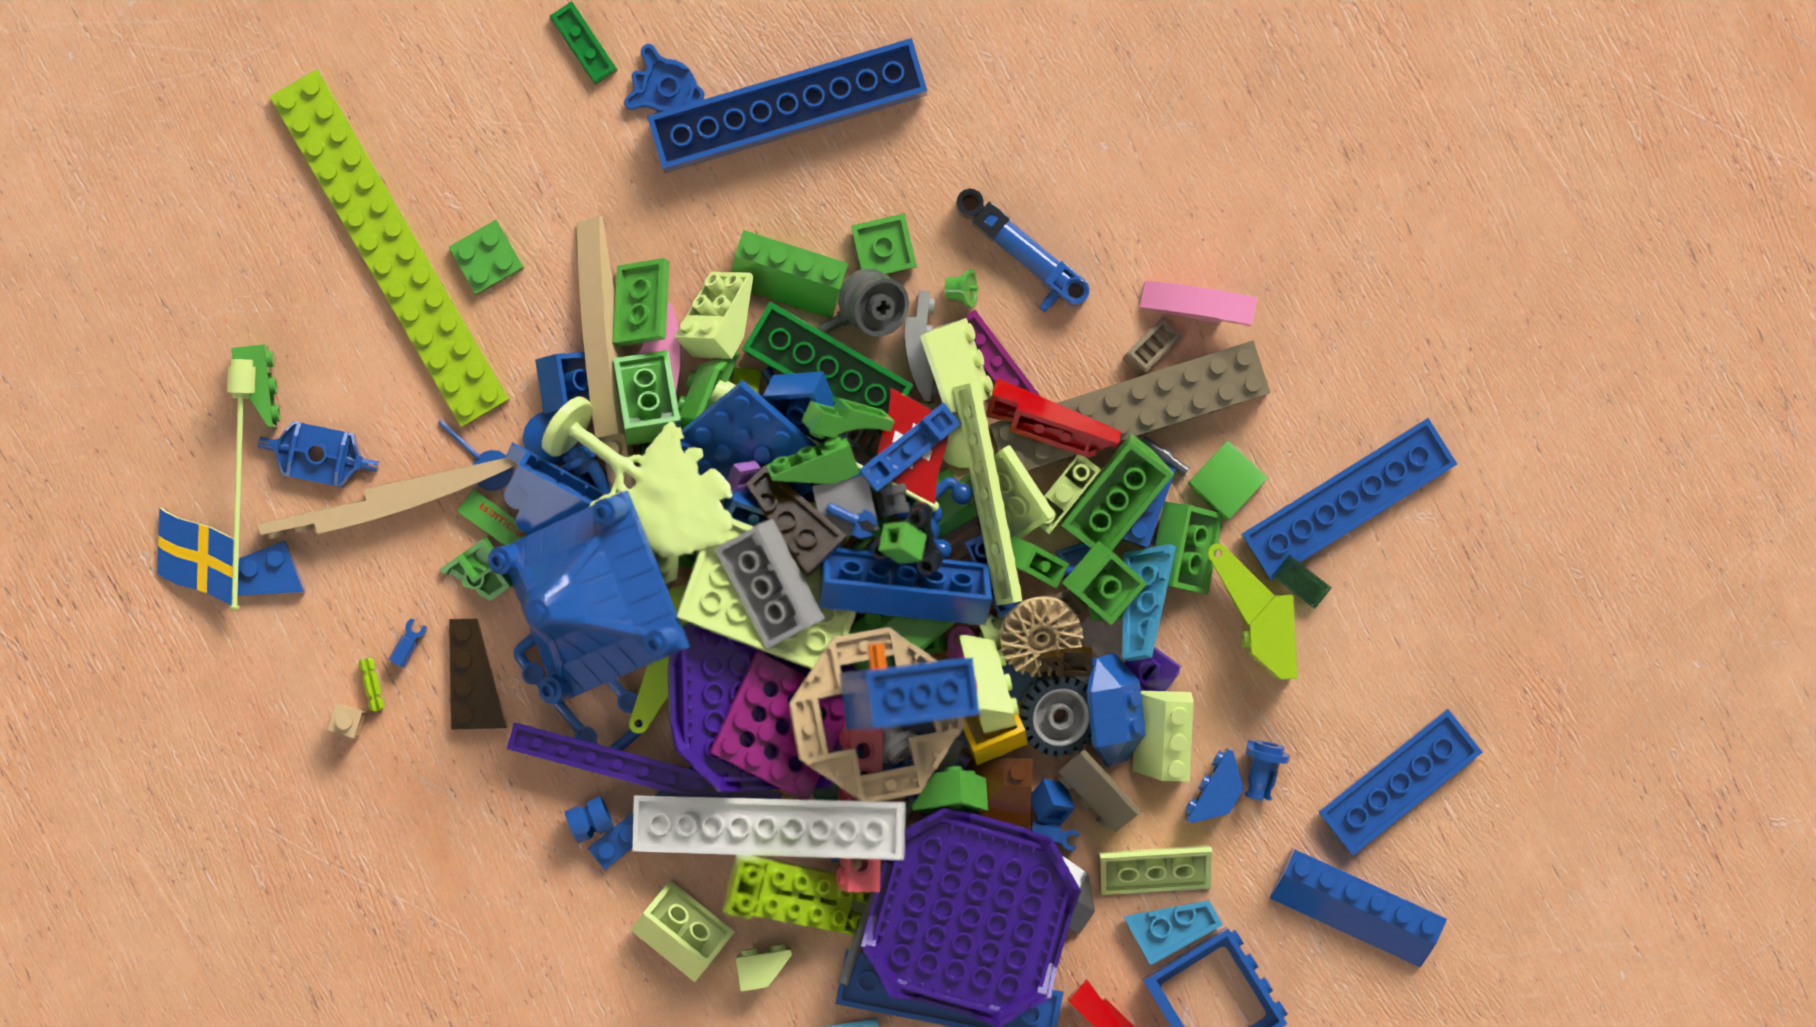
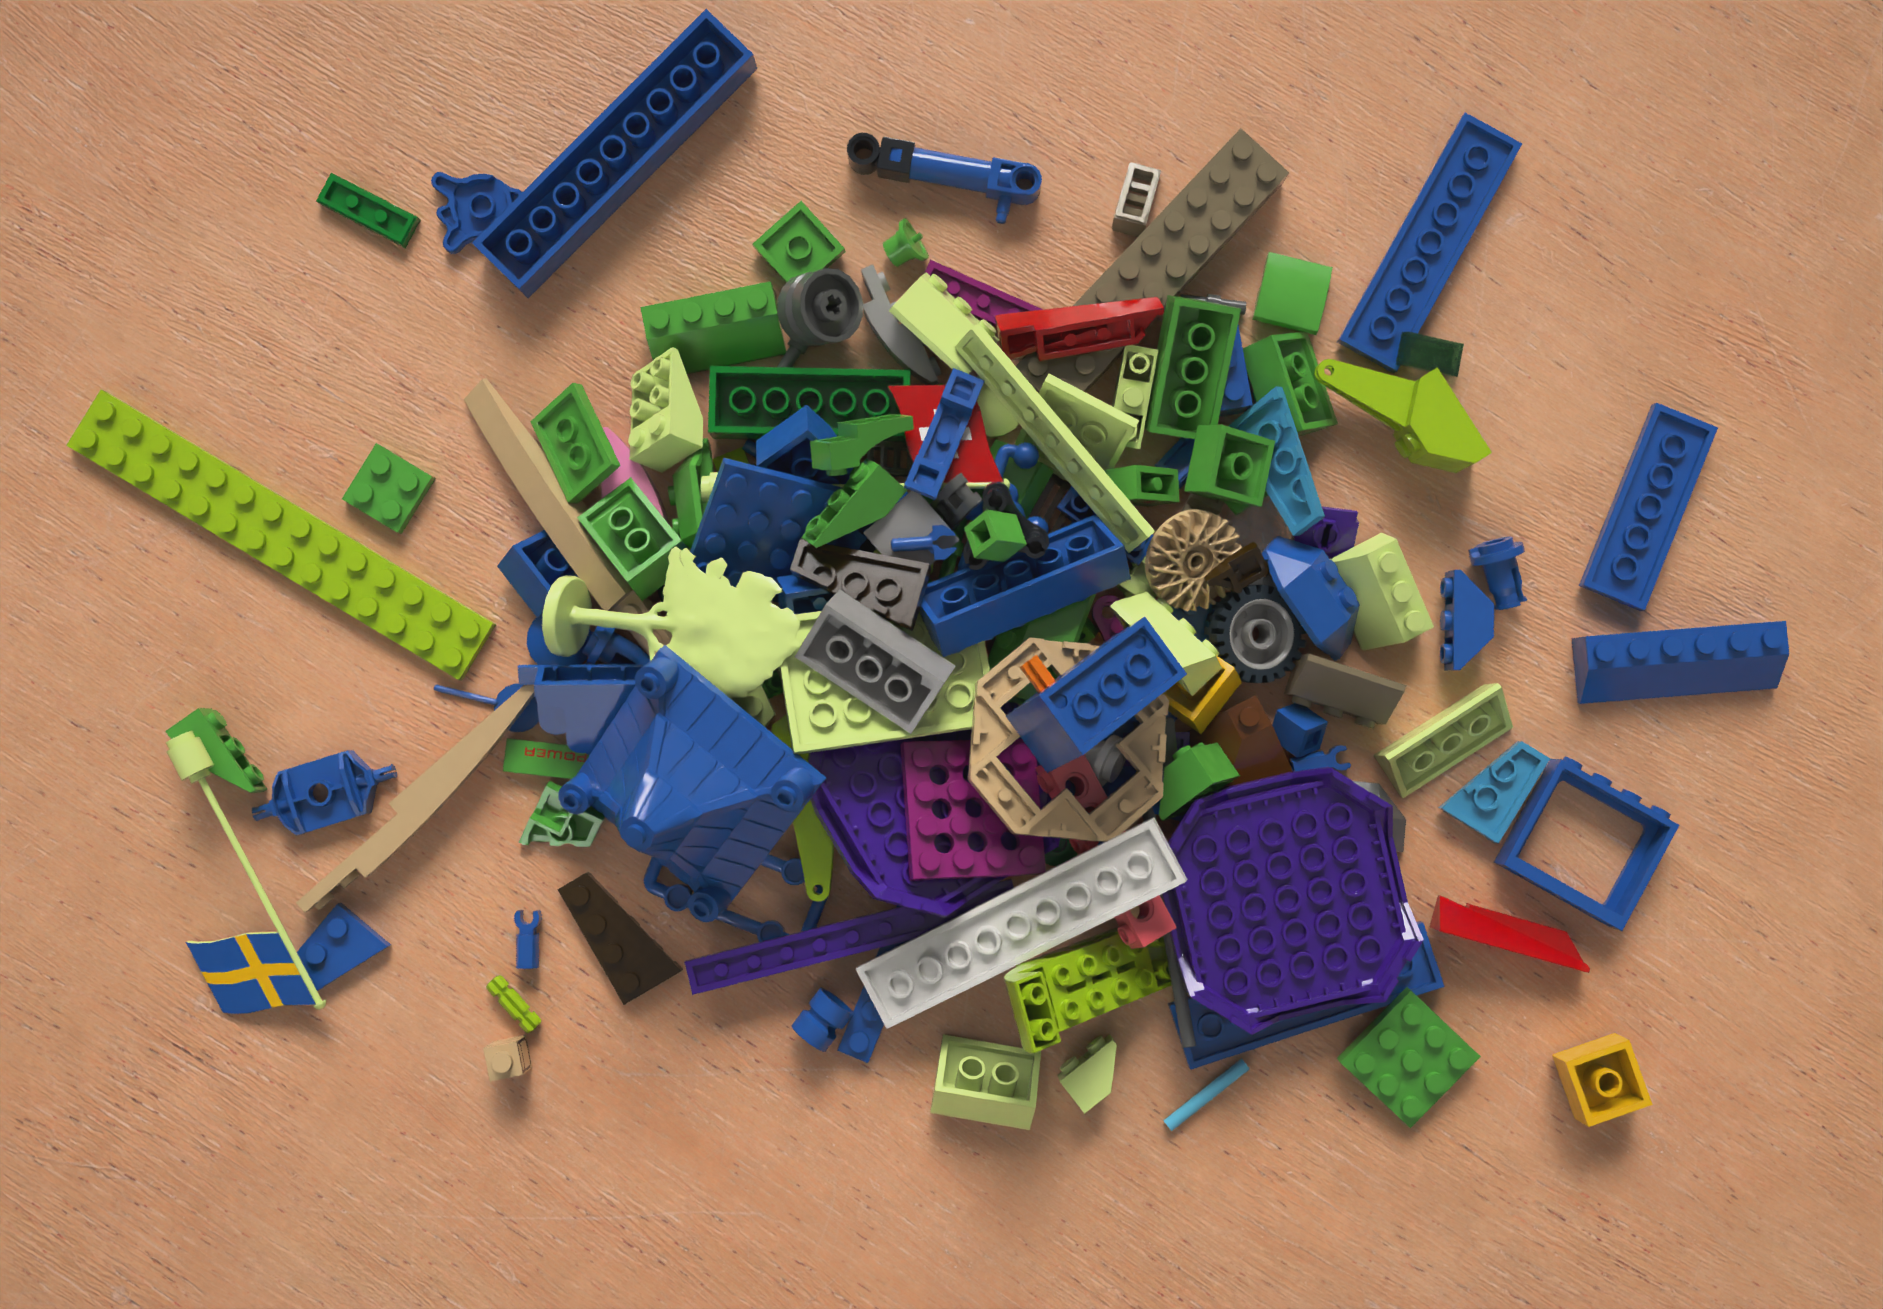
camera: 25 degrees left, 0 degrees up
medium lavender plate [727,461,761,493] -> none
bright pink slope [1139,281,1257,327] -> none

